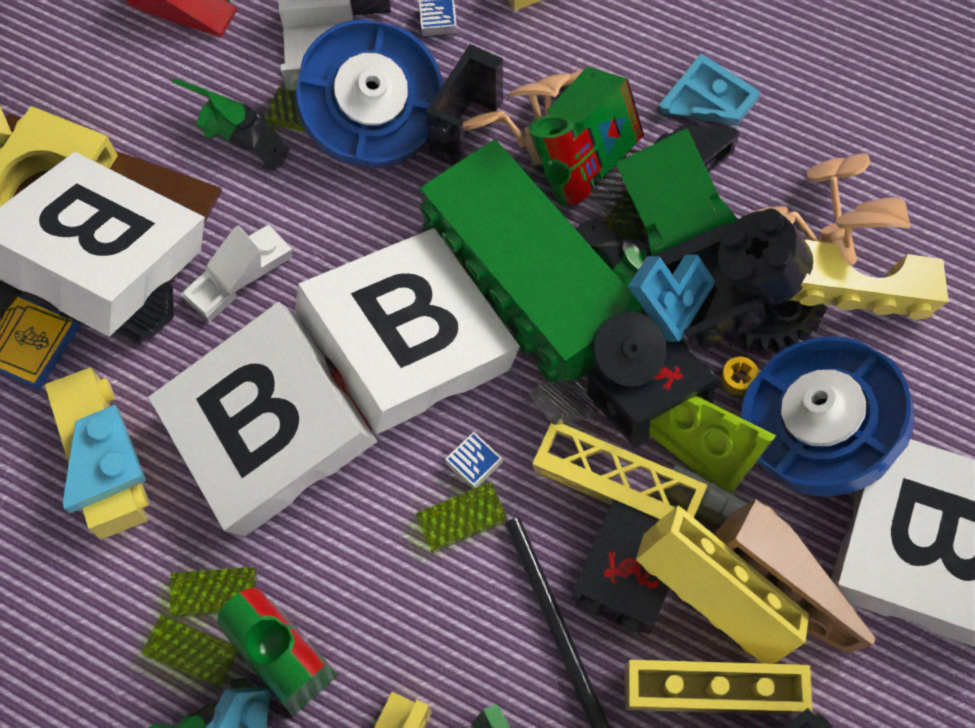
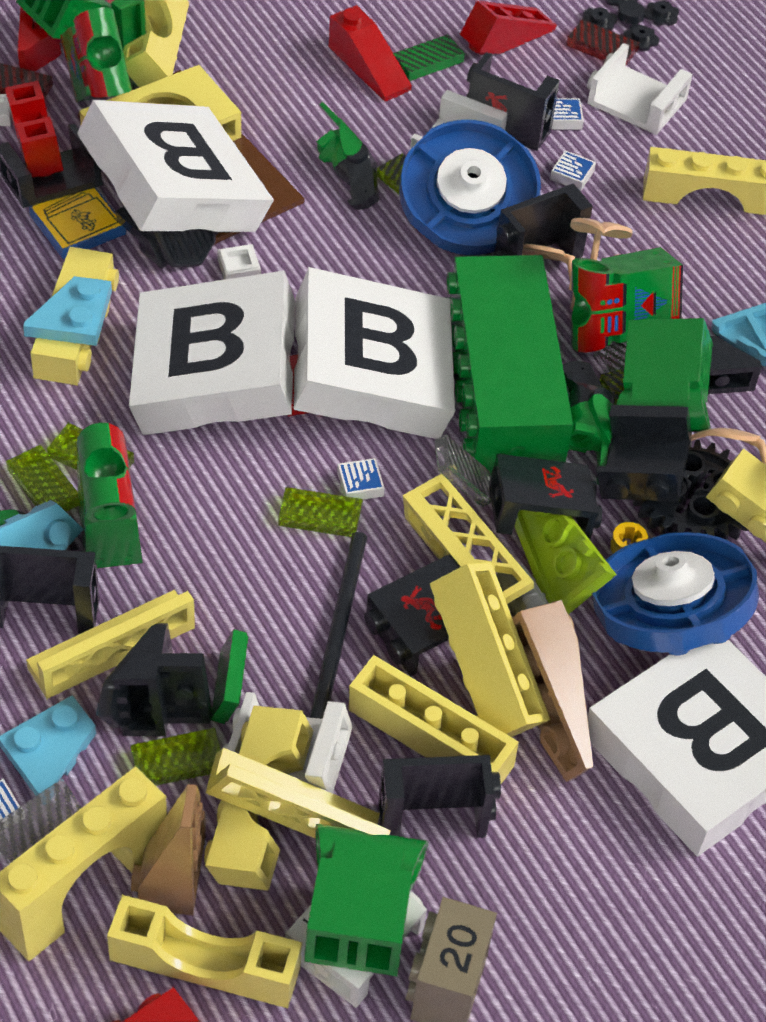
camera: 25 degrees right, 15 degrees down
white slope [207,225,292,295] -> none
black piece [592,312,666,387] -> none
dark azure plate [628,255,716,342] -> none
black brick [718,208,814,305] -> none

